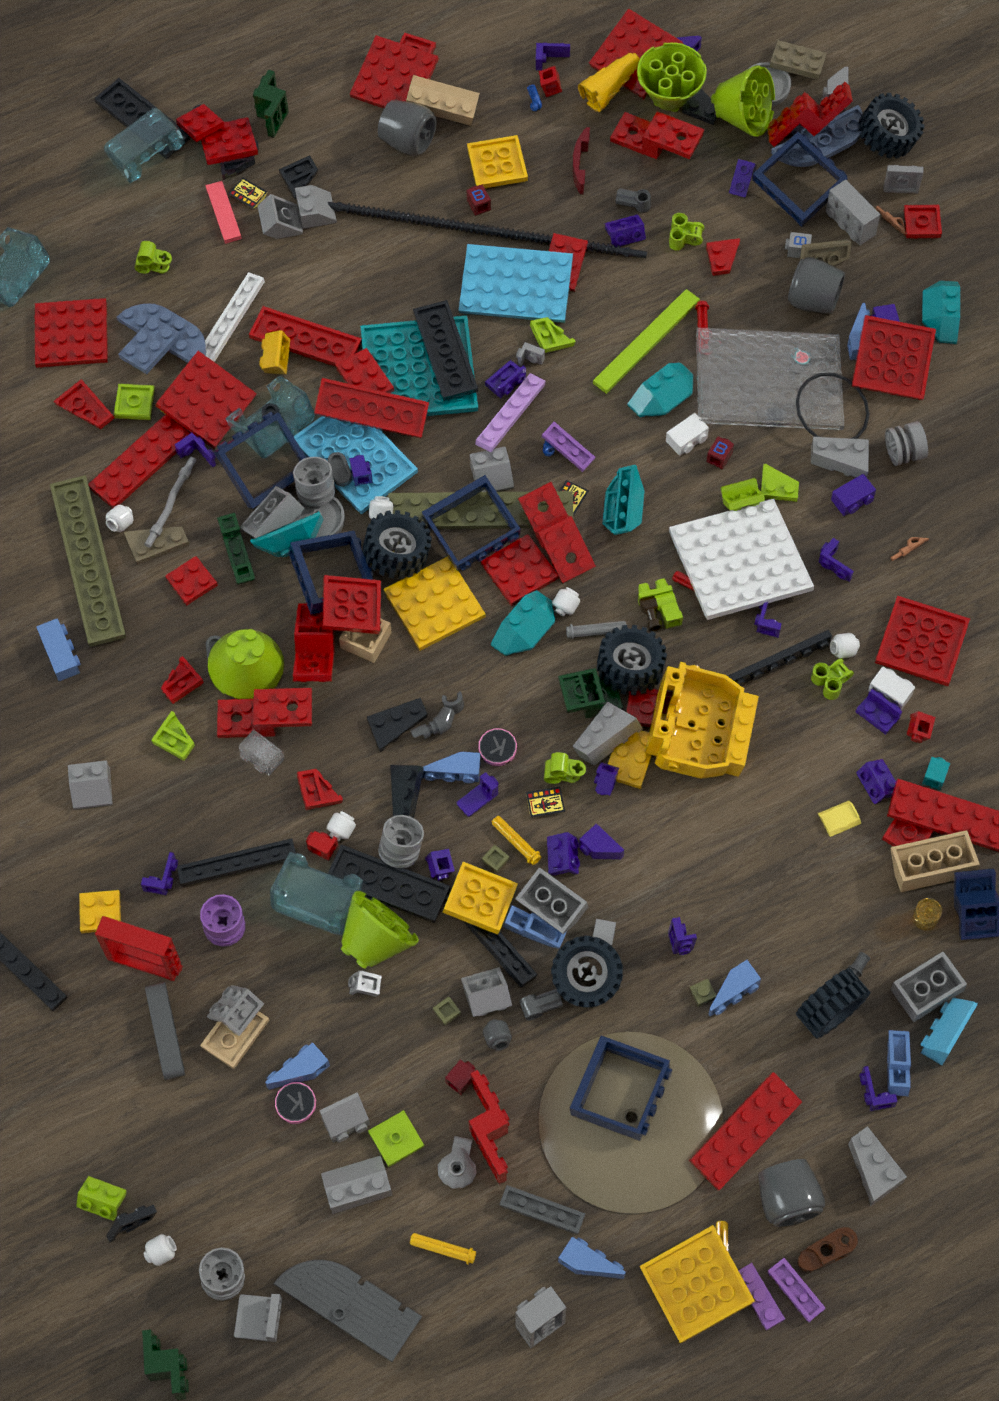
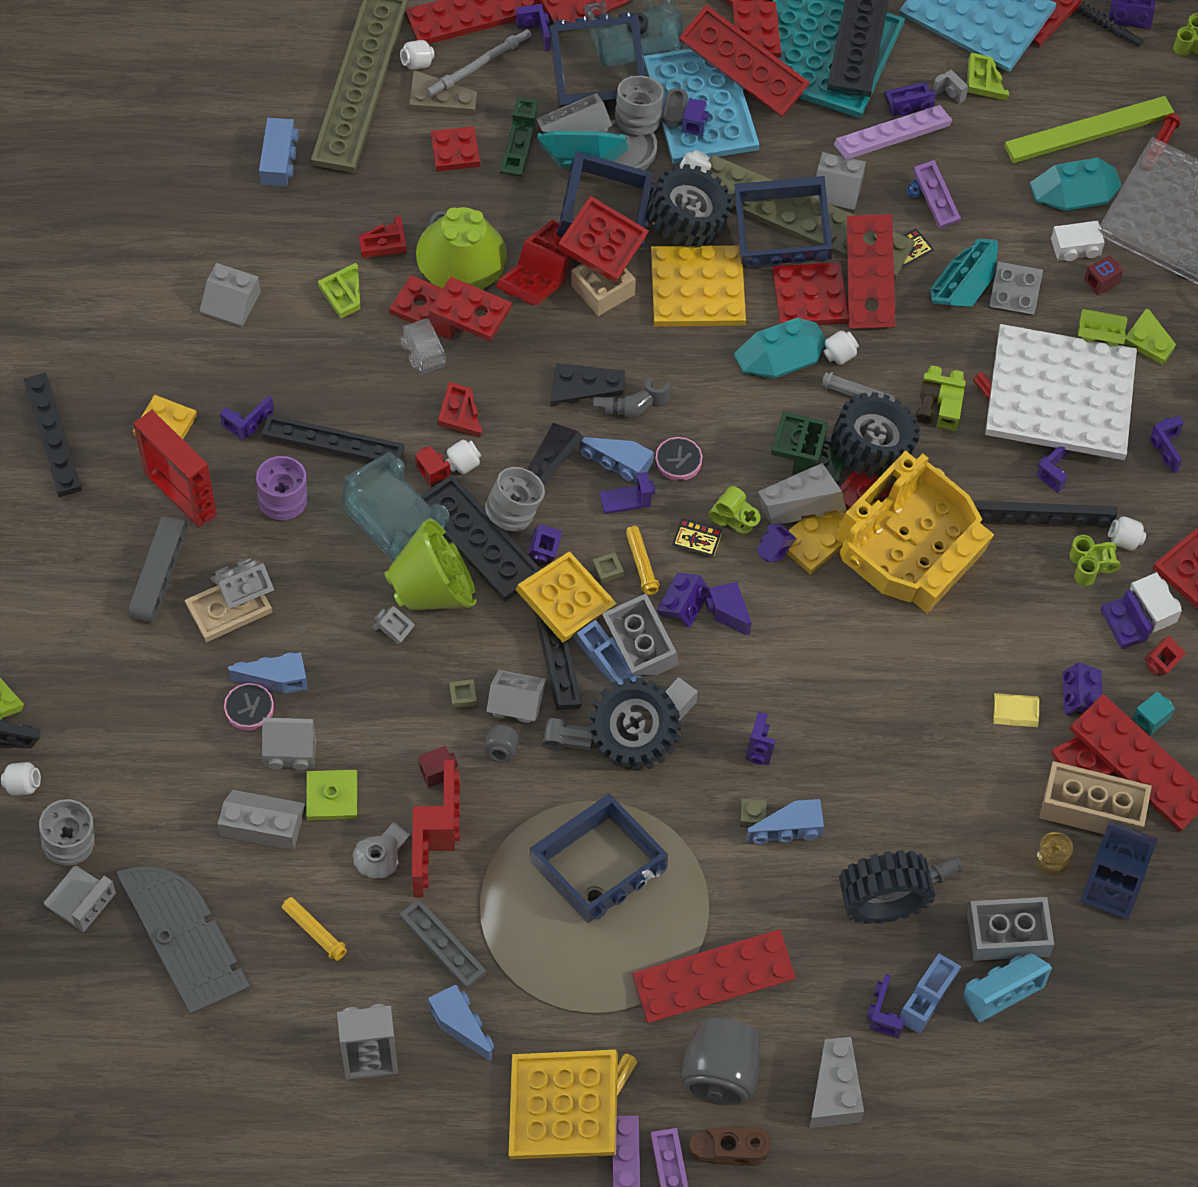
camera: 25 degrees right, 5 degrees down
none -> light grey bracket [990,262,1043,315]

